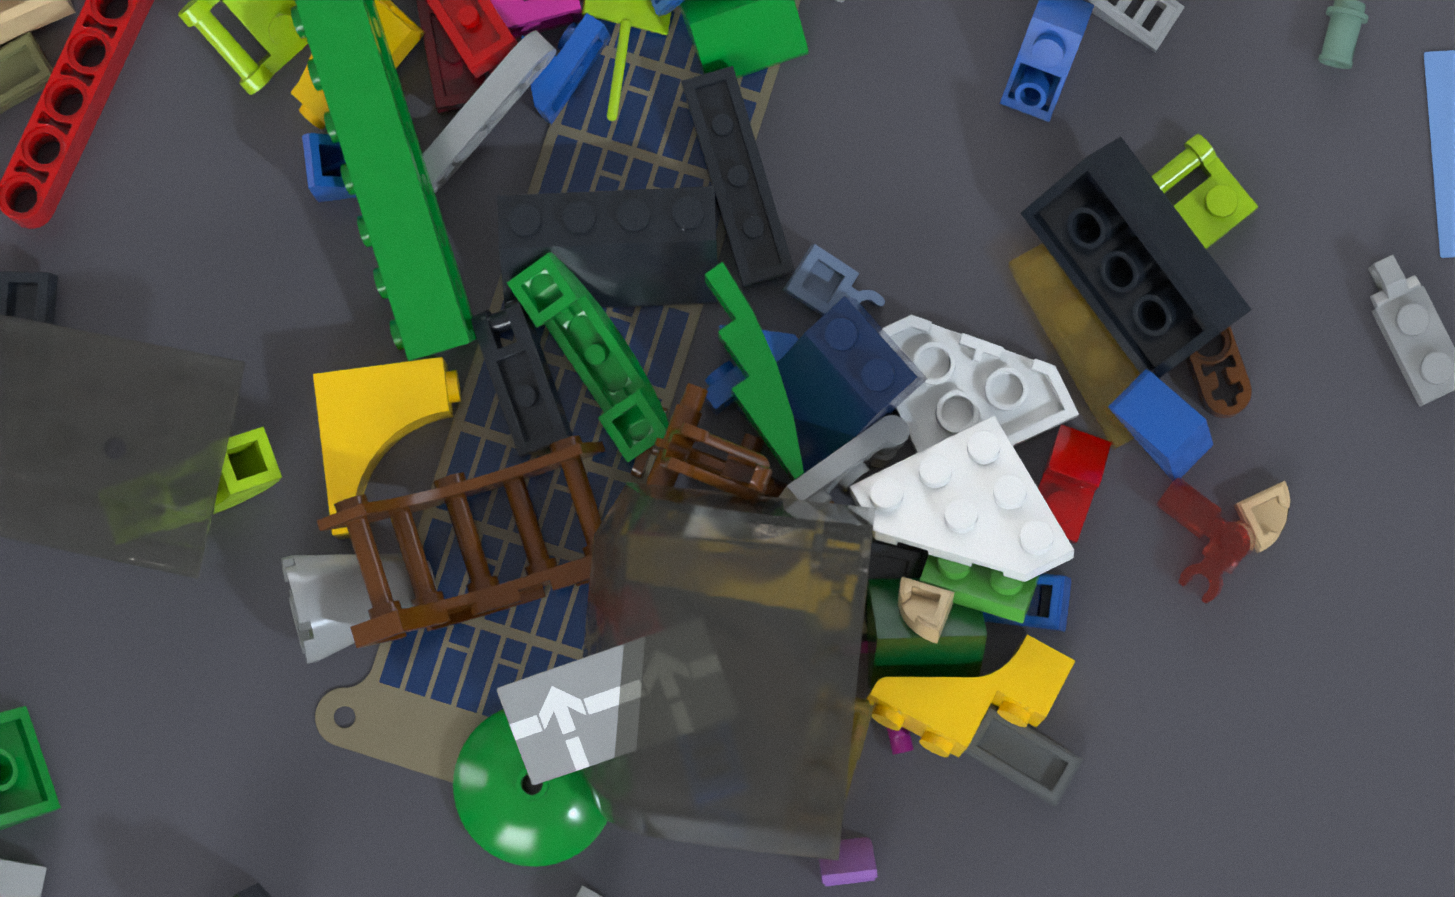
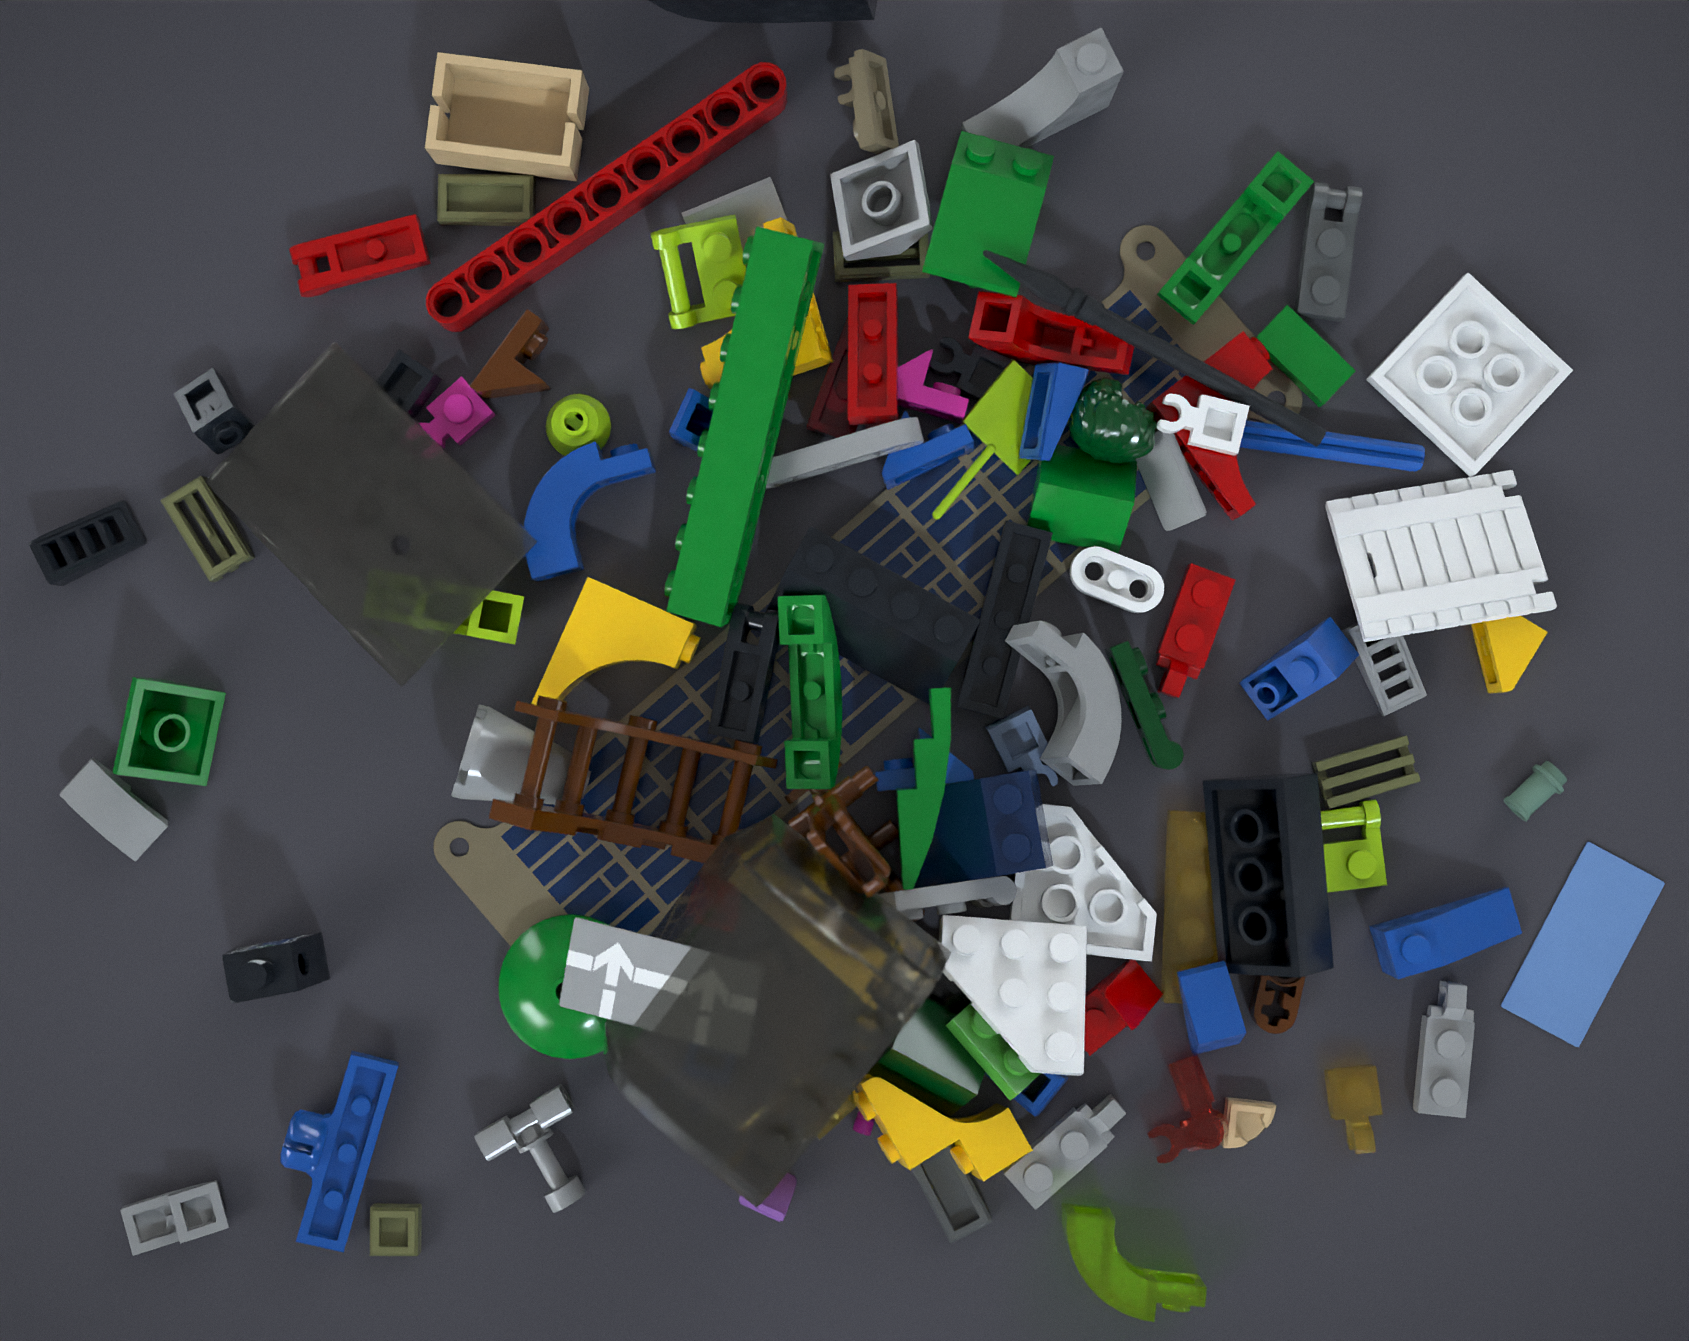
camera: 25 degrees right, 5 degrees up
tan tile [898,577,955,644] -> none
none -> dark pink plate [406,376,496,461]
none -> reddish brown slope [470,309,551,399]
none -> blue arch [523,442,656,582]
none -> lime cone [546,394,611,456]
none -> light grey hinge [1003,1094,1126,1210]
none -> light grey arch [1005,620,1122,786]
none -> clear neon green arch [1061,1203,1207,1322]
none -> white plate [1069,547,1164,613]
none -> dark green plate [1104,641,1184,770]
none -> red hinge [1156,563,1236,698]
none -> olive tile [1312,735,1421,809]
none -> clear yellow plate [1324,1064,1383,1154]
none -> blue slope [1369,887,1522,979]

